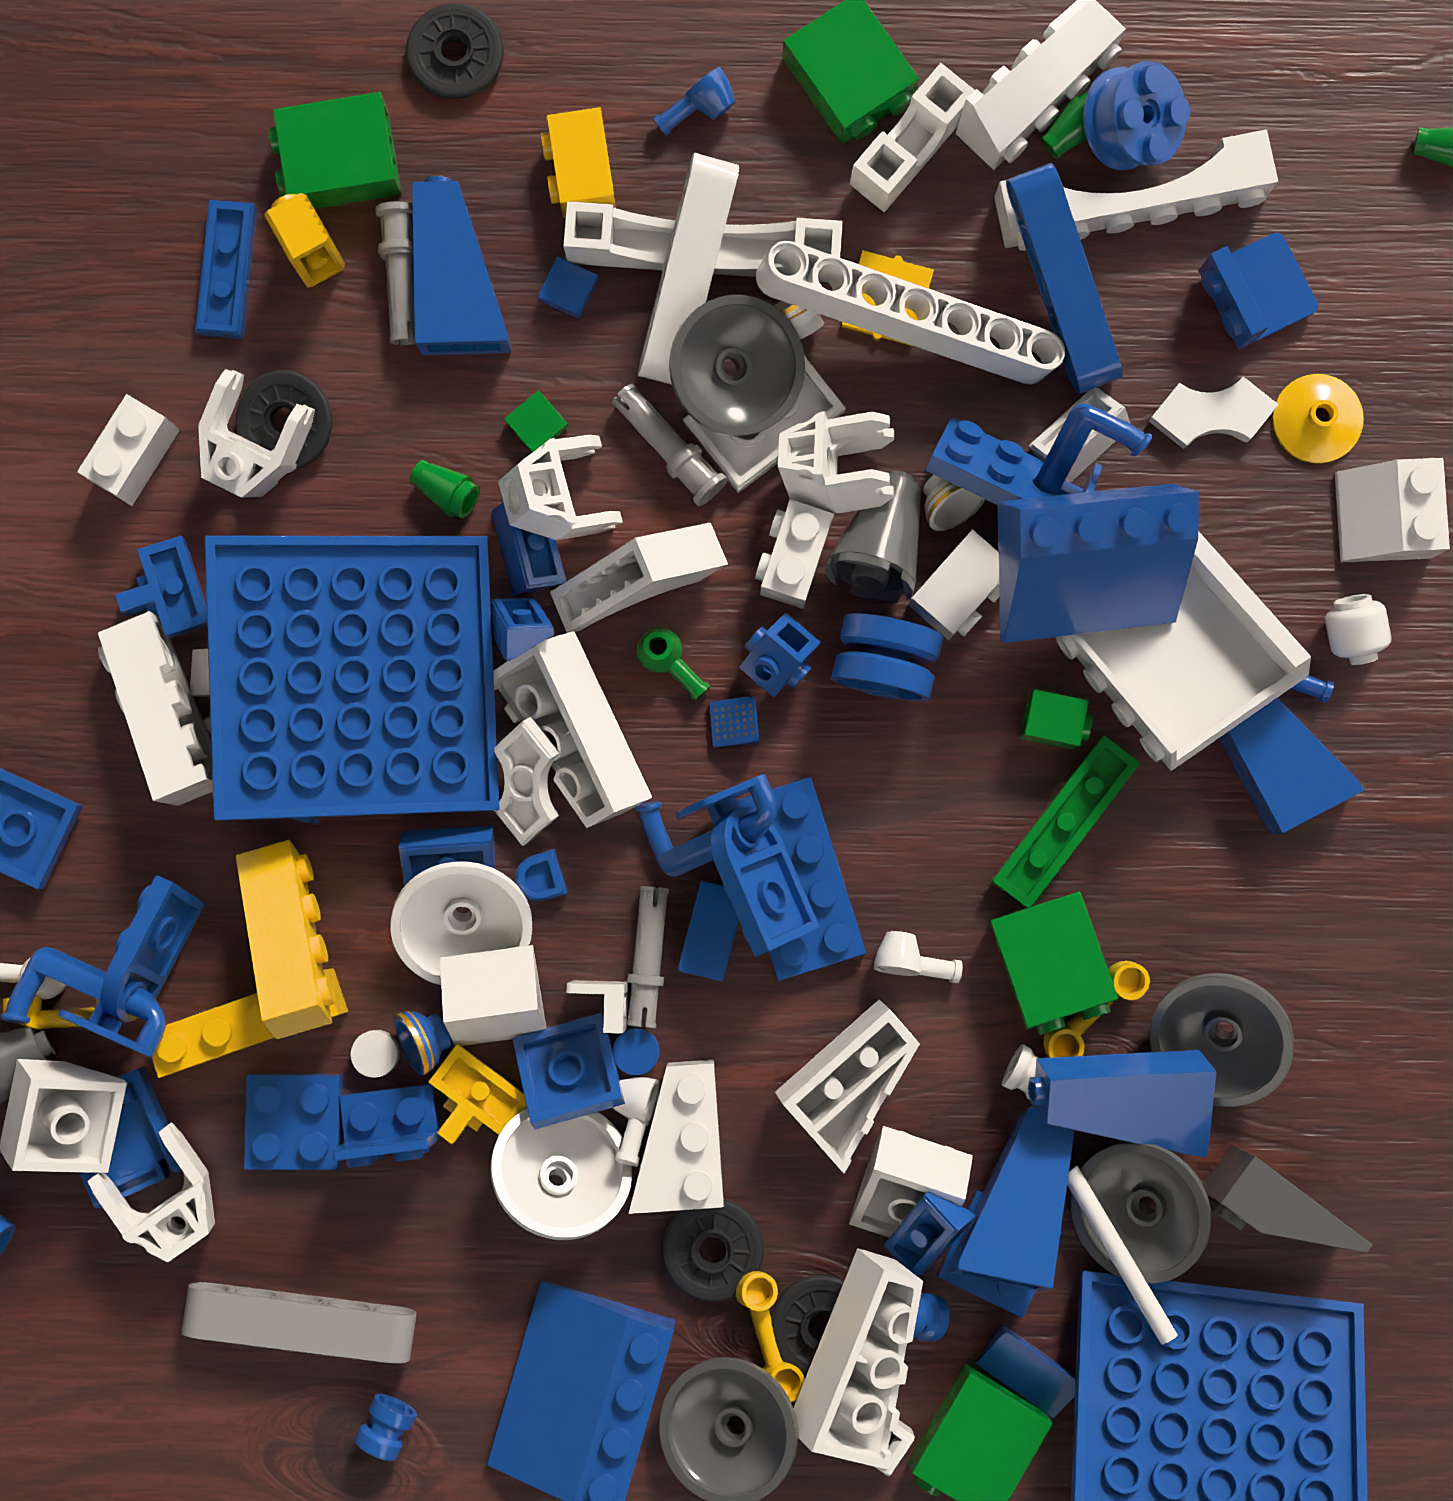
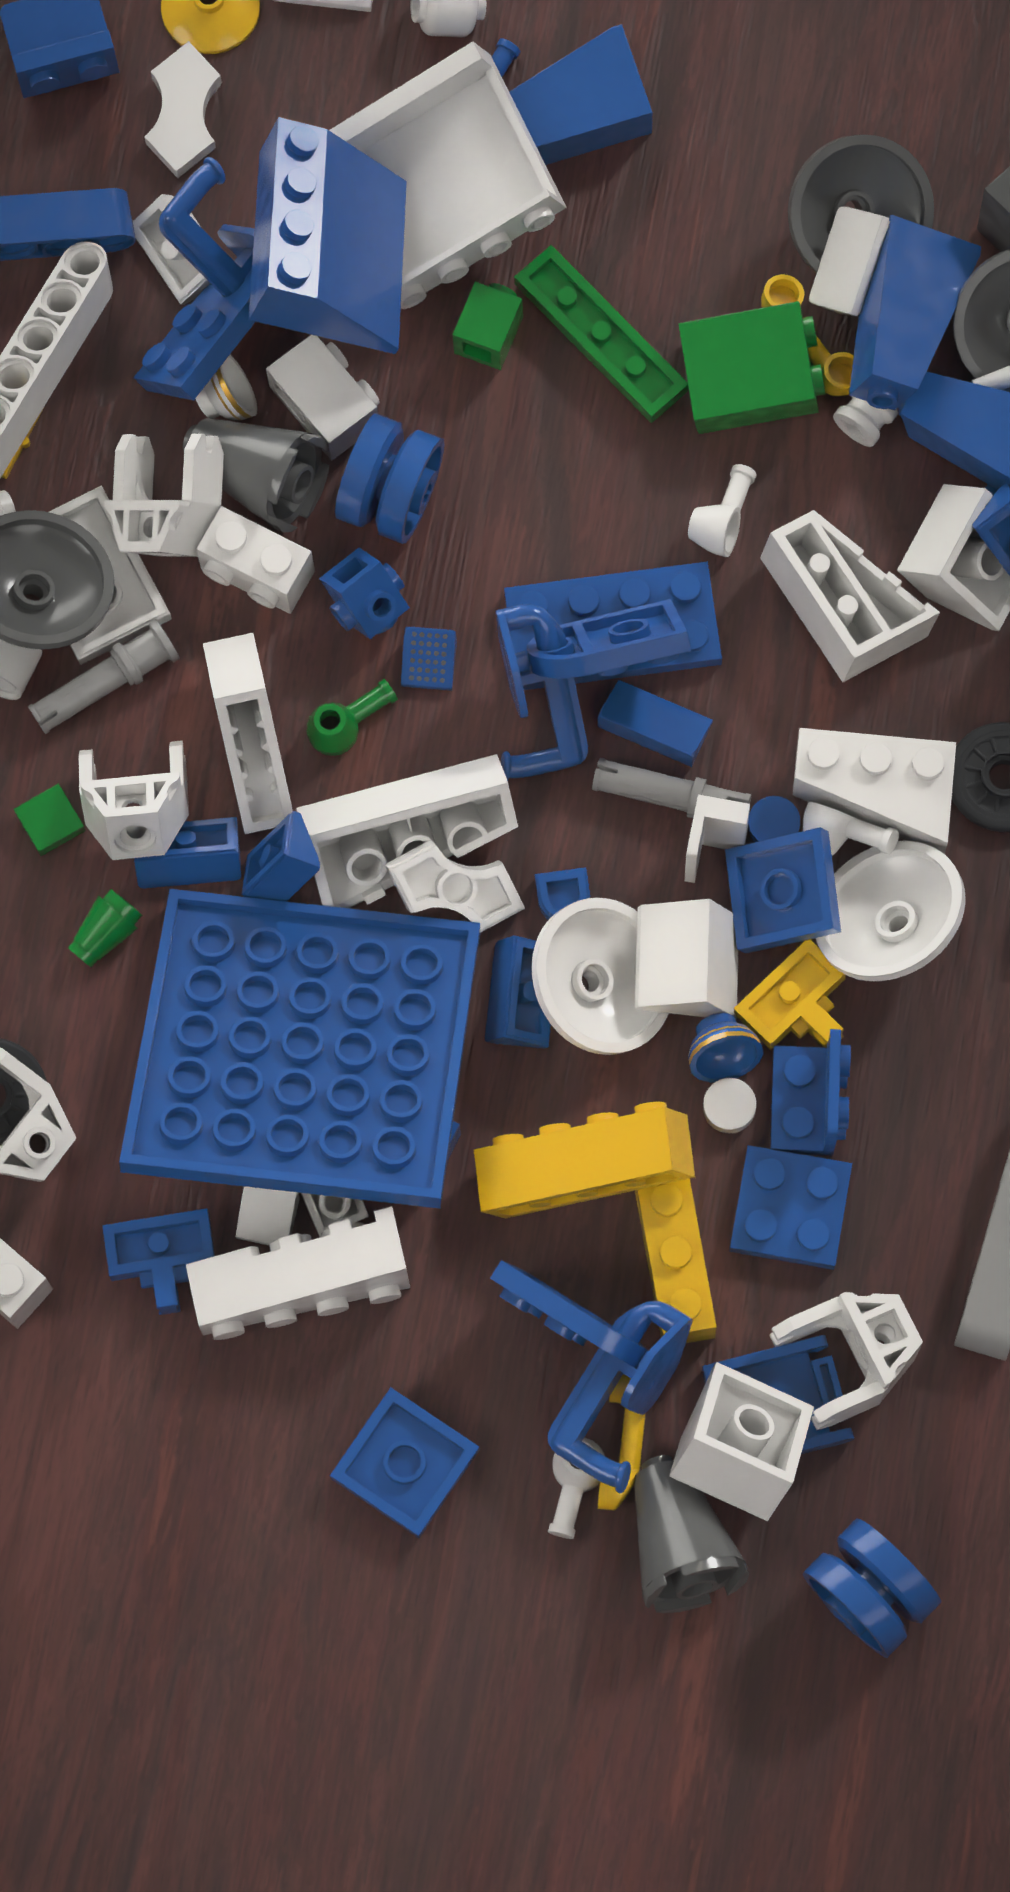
camera: 75 degrees left, 10 degrees down
none -> white slope [809,206,890,316]

